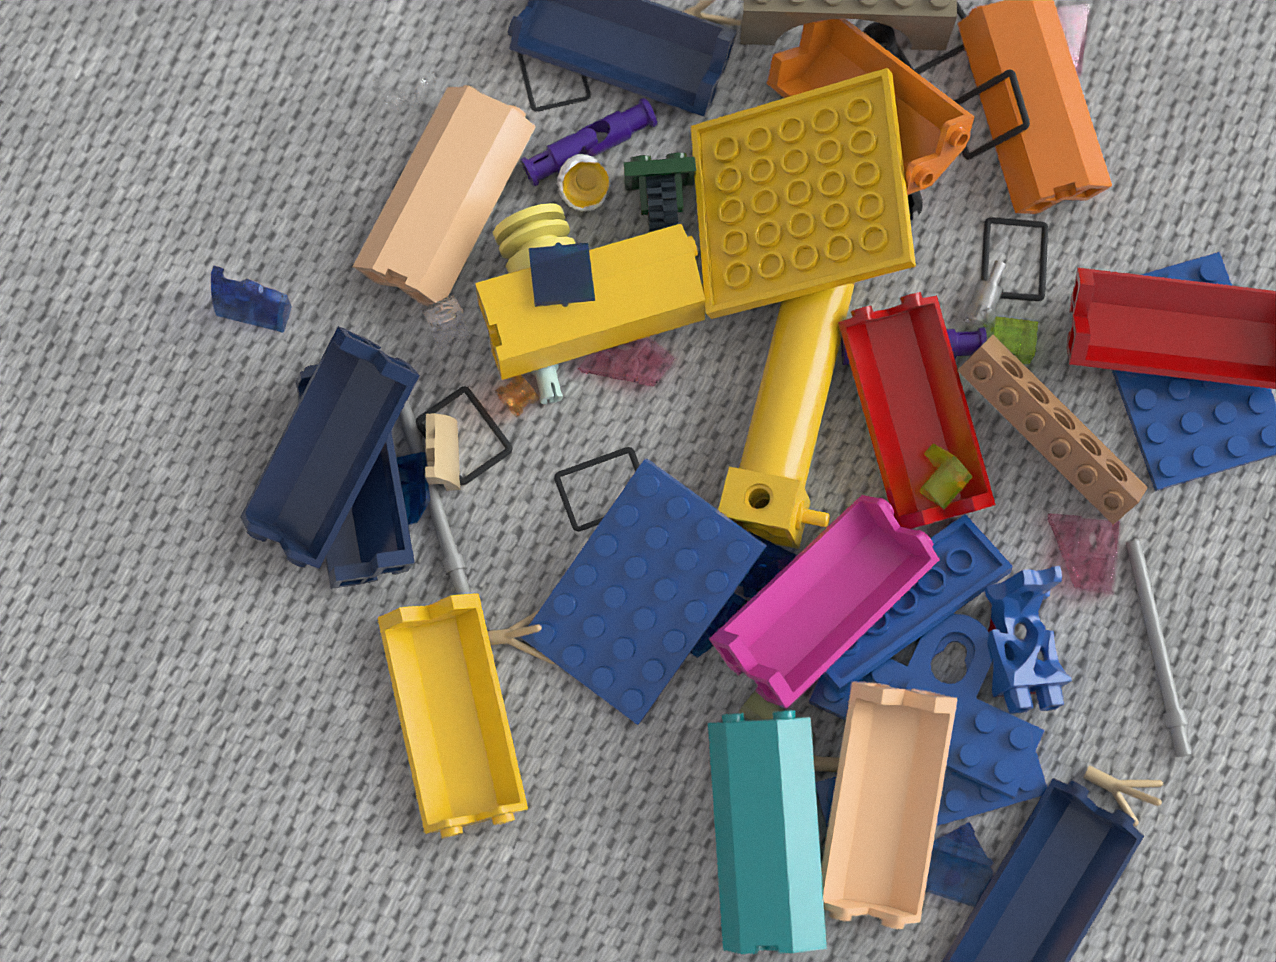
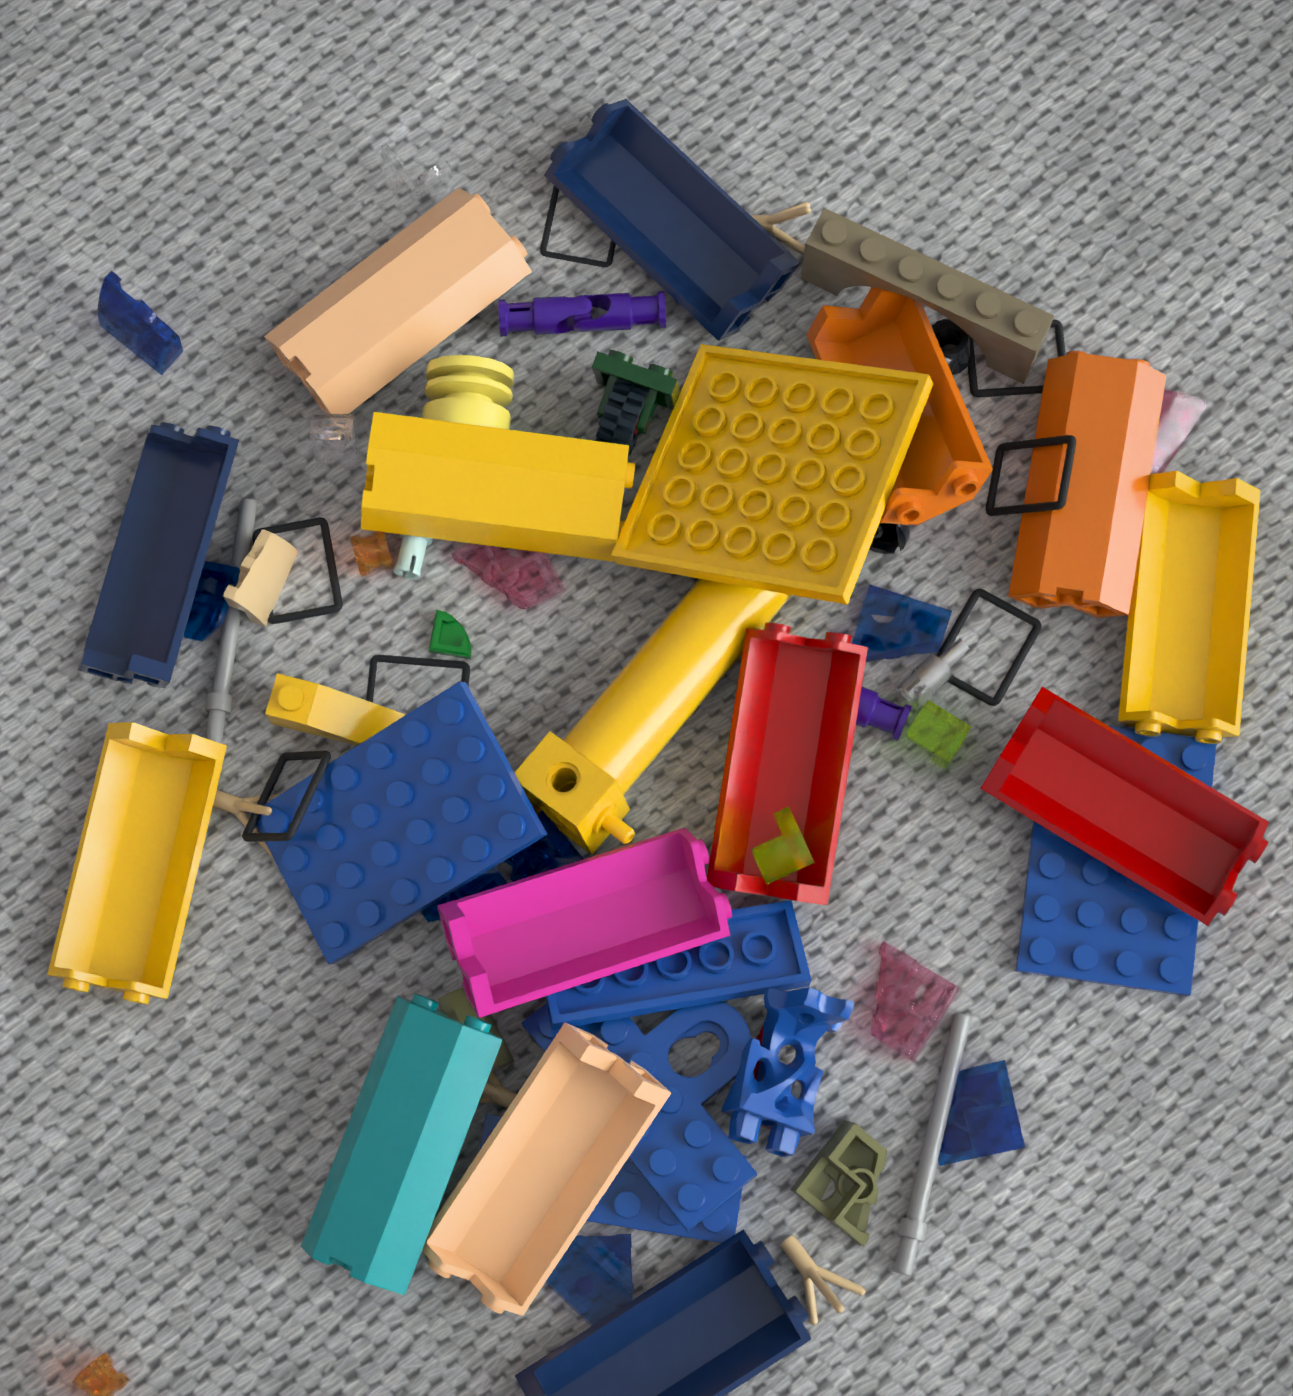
camera: 25 degrees right, 0 degrees up
dark blue panel [240,326,420,569] -> none
clear blue piece [528,242,595,307] -> none
yellow hair [556,154,609,212] -> none
medium nougat brick [957,335,1148,525] -> none
none -> black piece [242,750,331,842]
none -> yellow slope [265,673,405,746]
none -> green tile [428,609,471,660]
none -> olive slope [790,1120,887,1246]
none -> clear blue slope [851,584,952,662]
none -> clear blue slope [938,1060,1025,1166]
none -> yellow panel [1118,471,1260,744]

